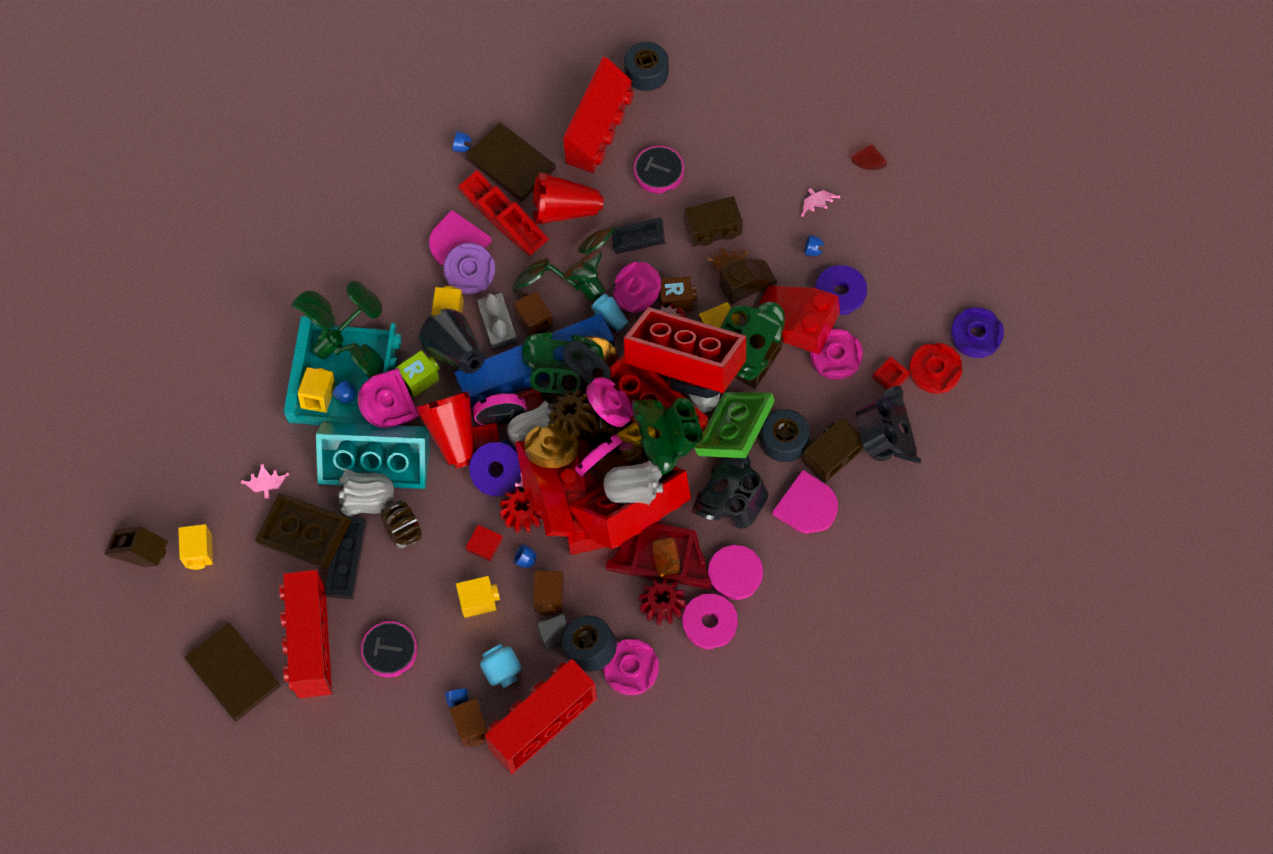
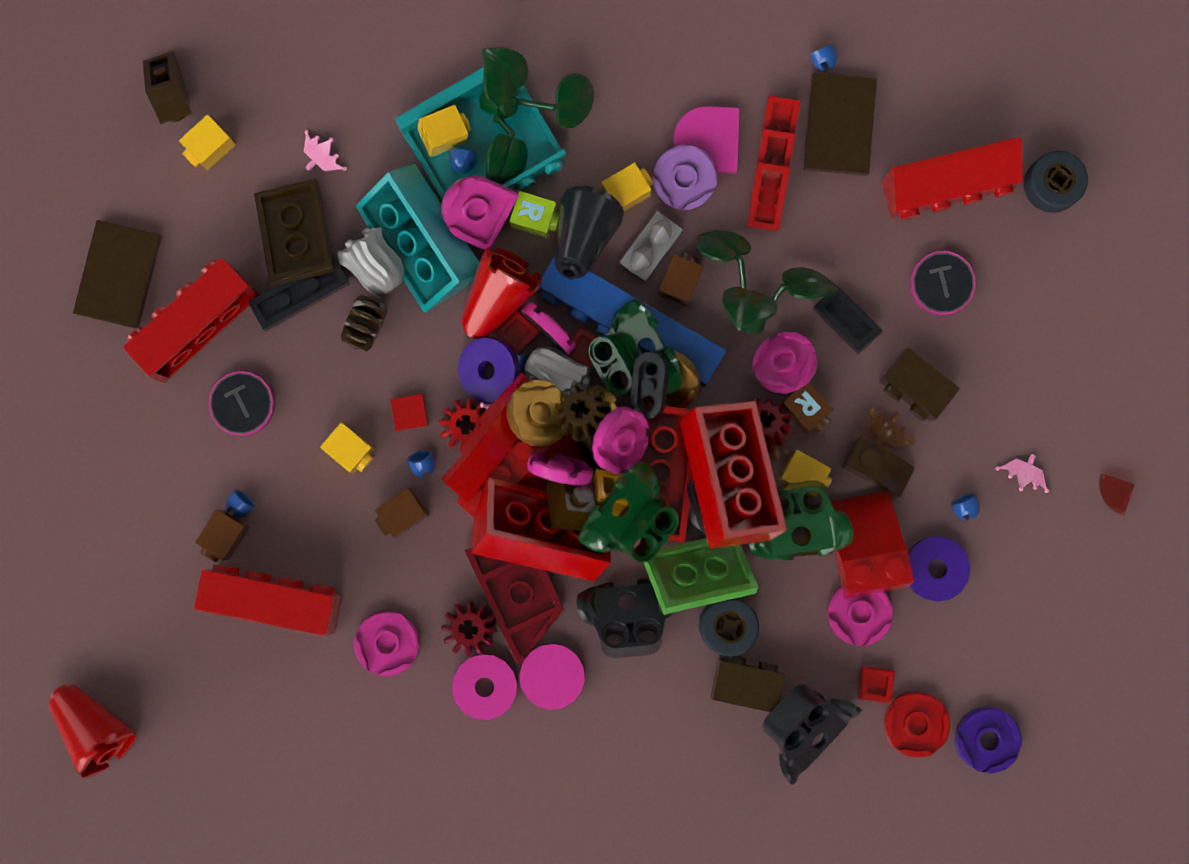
camera: 50 degrees right, 20 degrees up
medium azure head [480,644,522,688] -> none
red cone [533,172,604,224] -> none
dark grey slope [537,614,567,651] -> none
black wheel [562,615,617,671] -> none
medium azure cone [591,294,629,333] -> none
light grey piece [604,461,663,505] -> none
clear orange slope [653,538,680,576] -> none
dark pink tile [772,470,838,534] -> none

